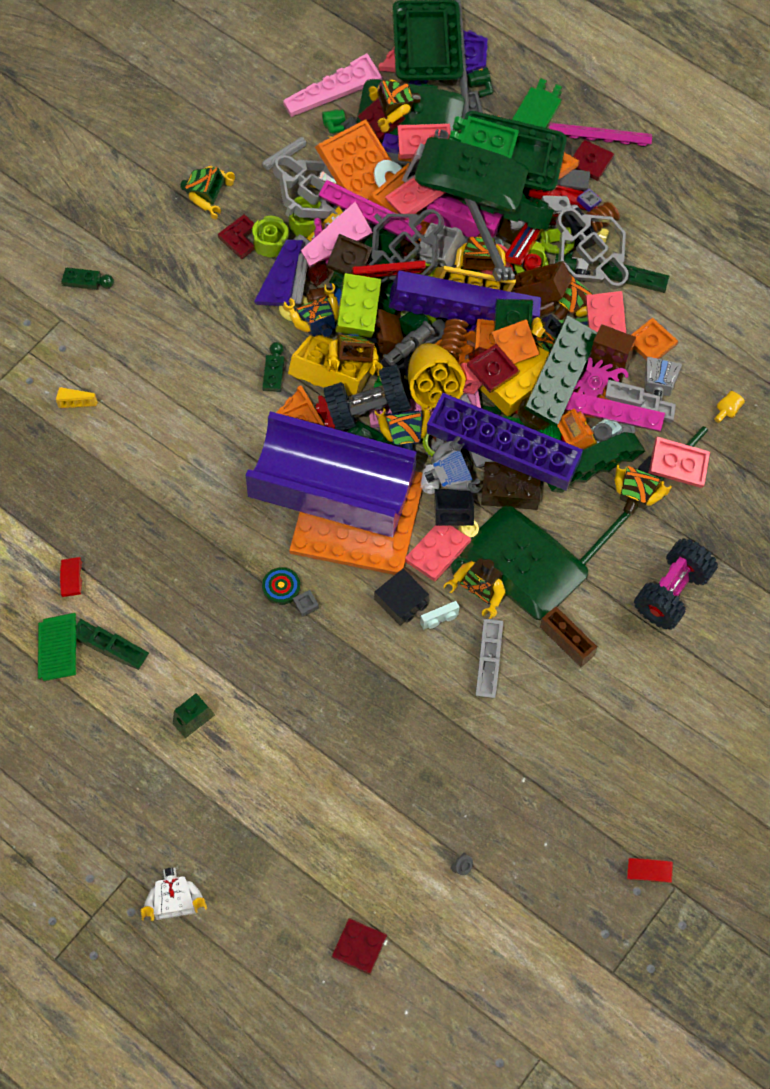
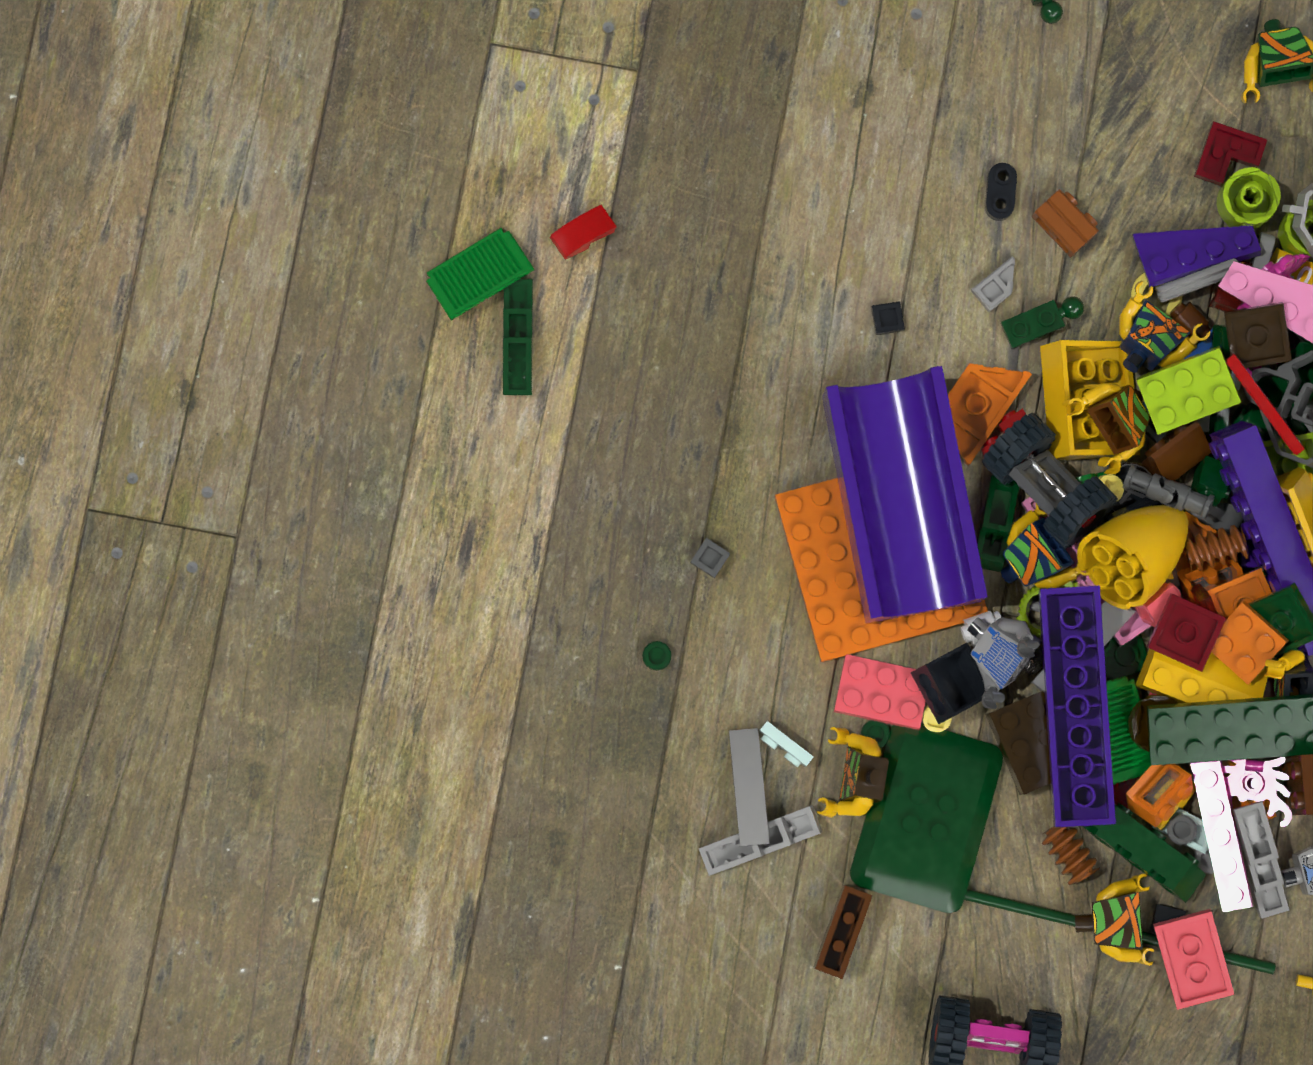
camera: 60 degrees right, 20 degrees up
yellow slope [56,387,98,408] -> none
white torso [141,867,207,921] -> none
dark green torso [173,693,215,739] -> none
dark green tile [262,567,301,605] -> none
dark red plate [332,918,387,975] -> none
black piece [374,568,429,626] -> none
dark grey plate [450,853,473,875] -> none
none -> dark green tile [642,641,671,671]
none -> light grey slope [729,728,769,846]
none -> black tile [871,301,905,335]
none -> light grey tile [971,256,1015,312]
none -> black plate [985,163,1017,221]
none -> dark orange brick [1032,189,1099,258]
none -> dark orange piece [1042,826,1100,885]

